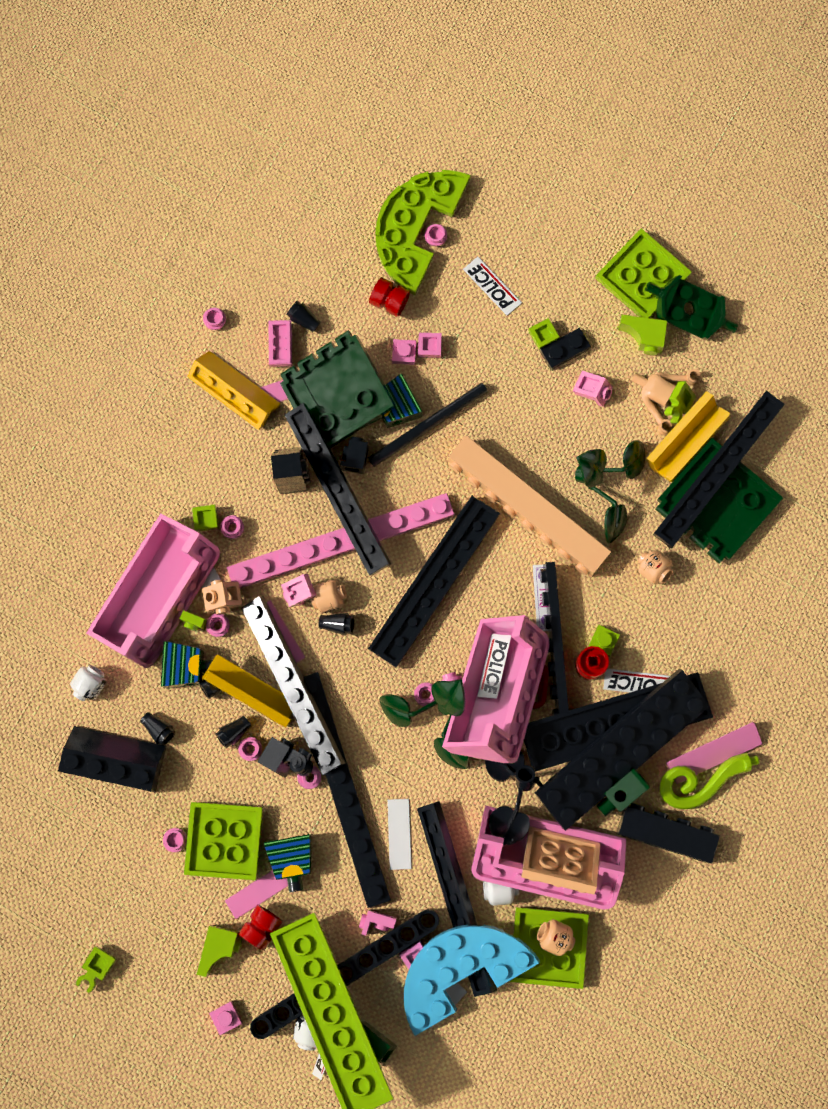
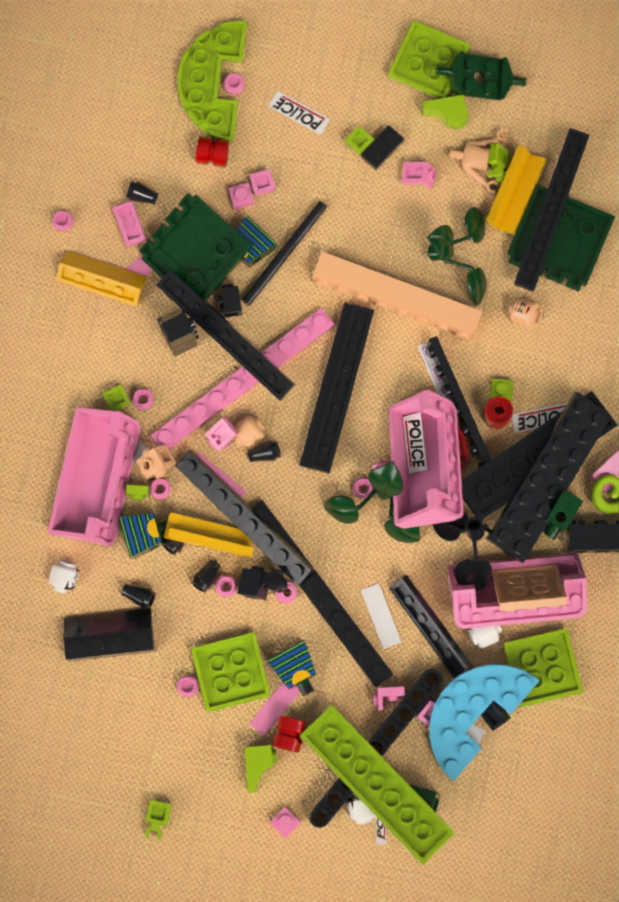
camera: 20 degrees left, 0 degrees up
light nougat head [537,919,575,956] -> none

